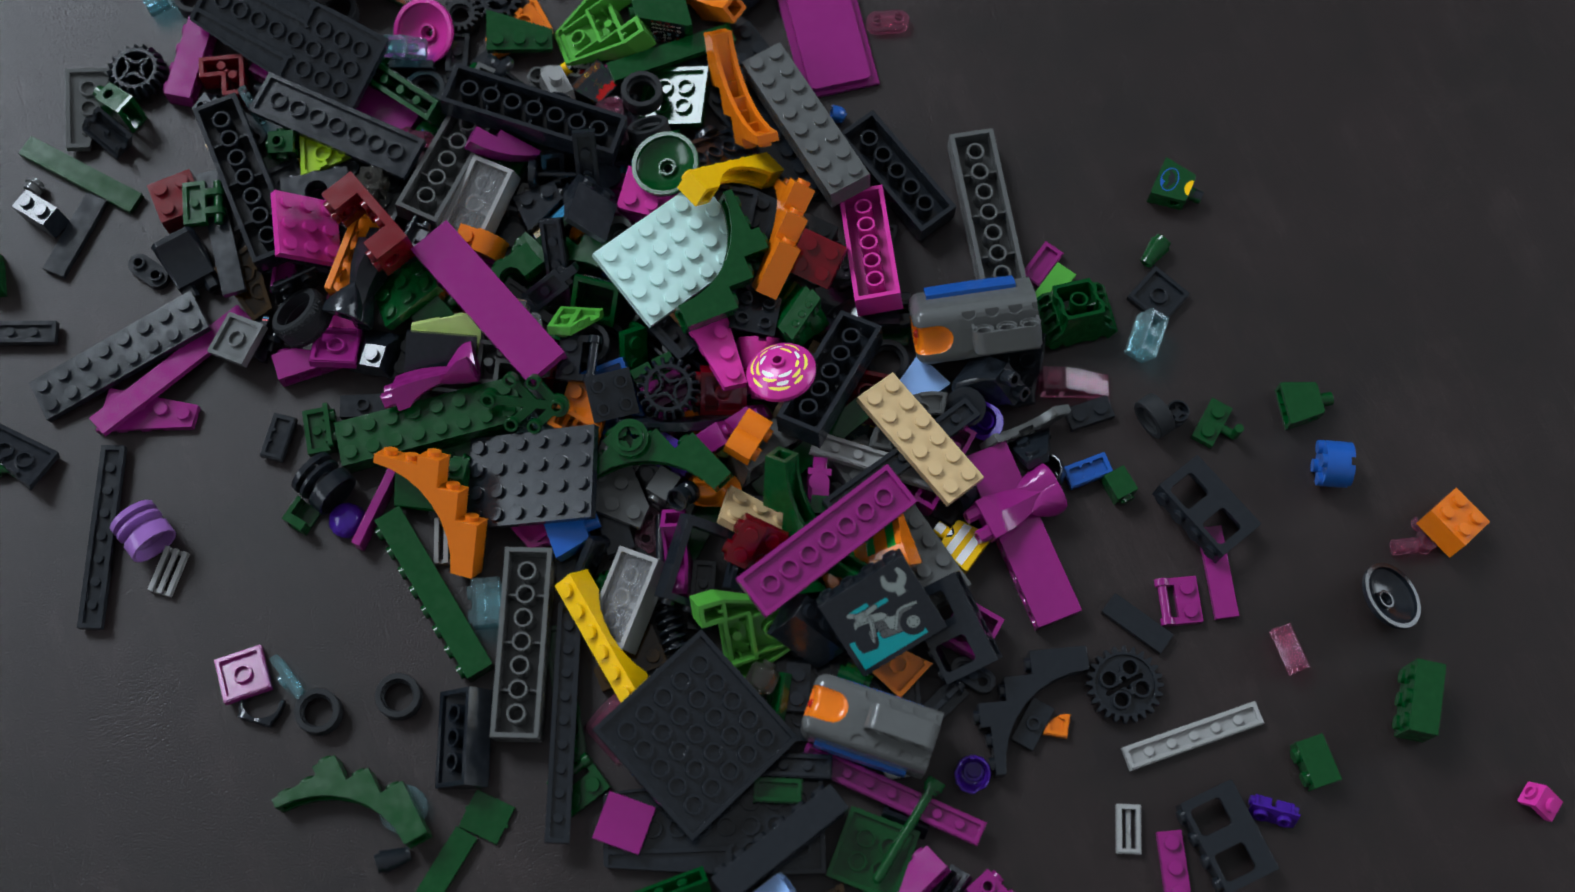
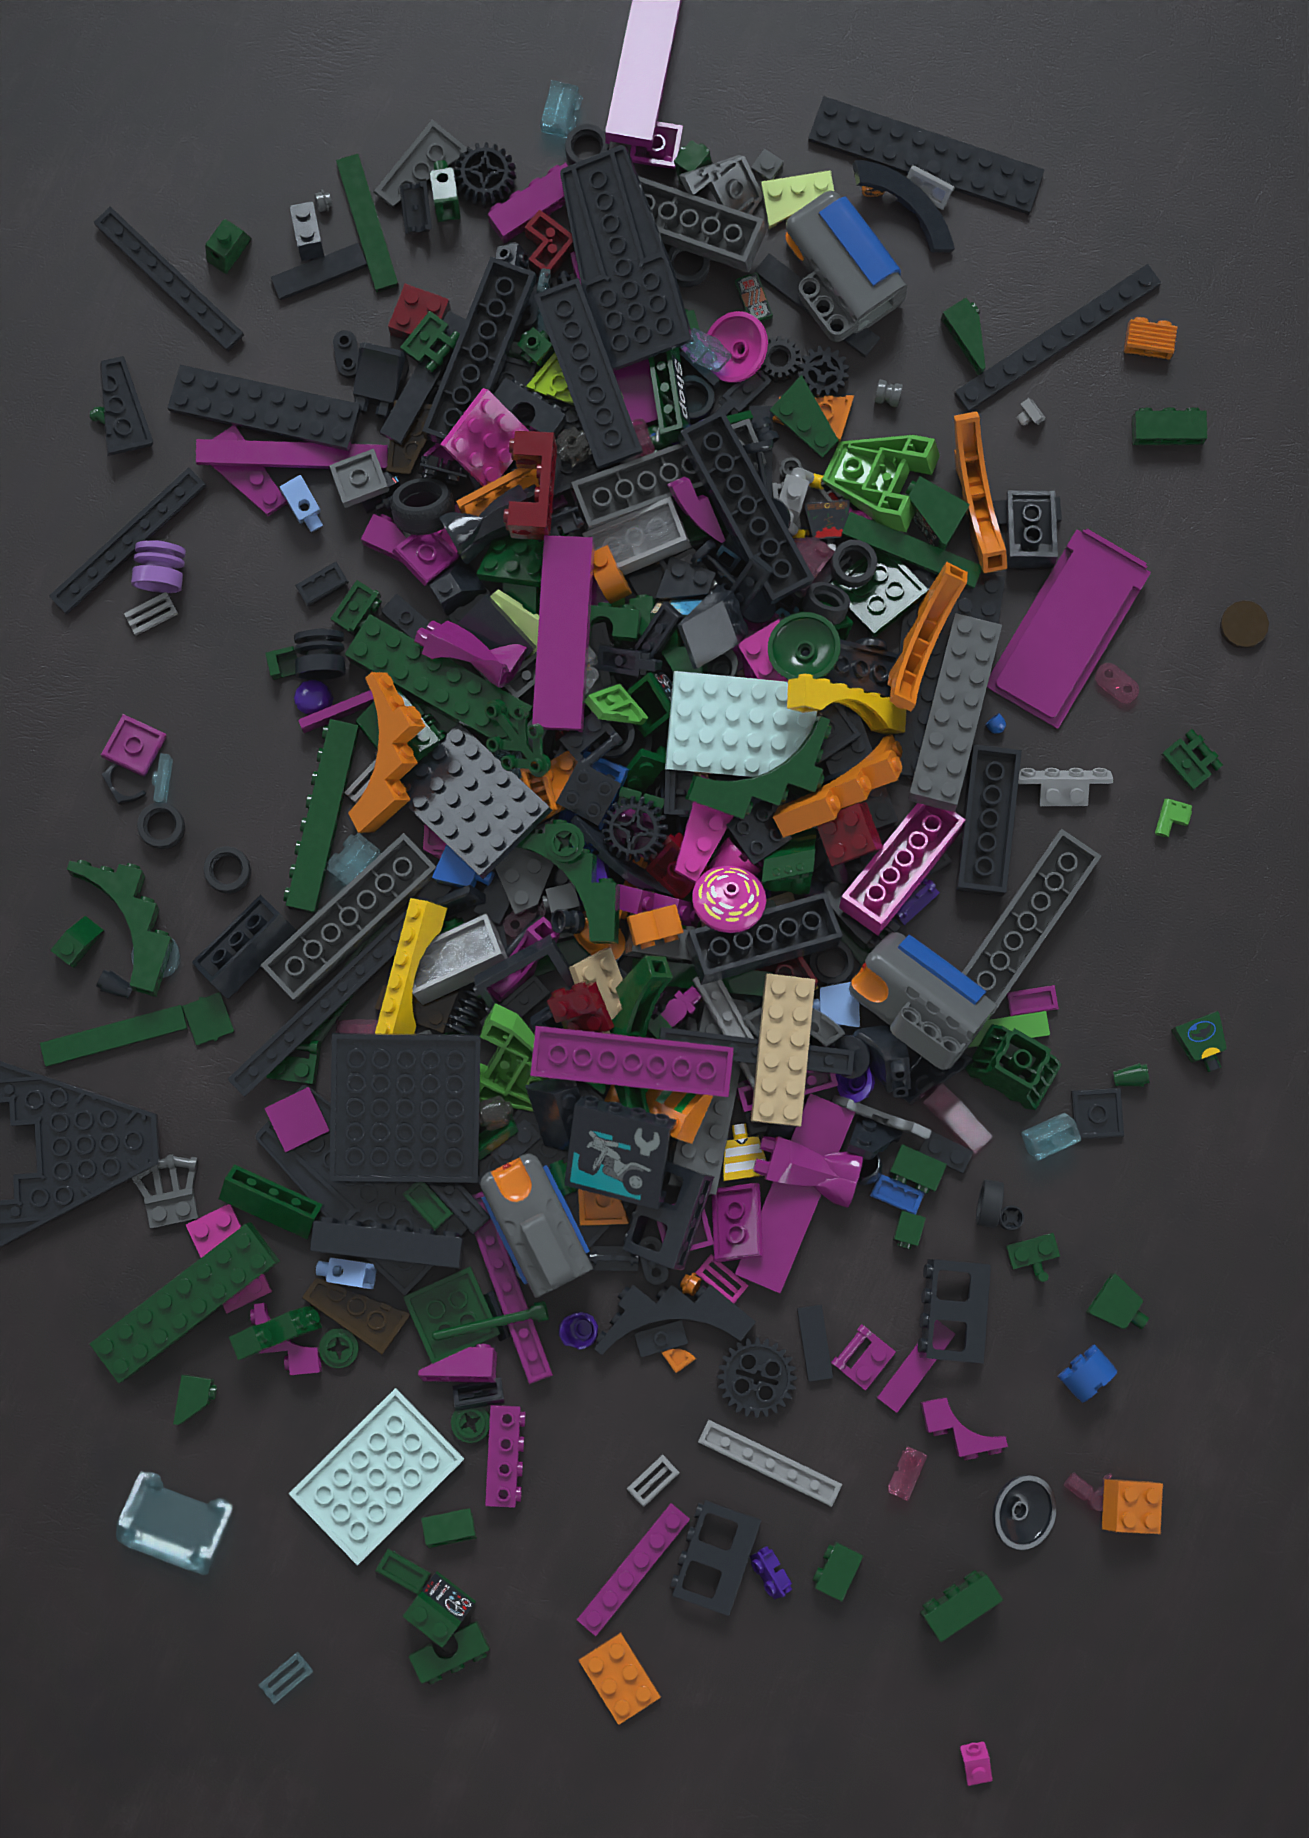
camera: 45 degrees right, 10 degrees up
none -> dark green slope [50,916,104,968]
none -> light blue torso [280,475,323,533]
none -> orange plate [680,1273,702,1296]
none -> dark pink tile [696,1254,748,1303]
none -> magenta tile [712,1183,763,1262]
none -> dark green brick [889,1145,947,1194]
none -> dark purple hinge [895,877,940,925]
none -> magenta arch [920,1397,1008,1460]
none -> light grey bracket [1018,768,1113,806]
none -> bright green piece [1155,799,1192,837]
none -> dark green plate [1161,729,1223,791]

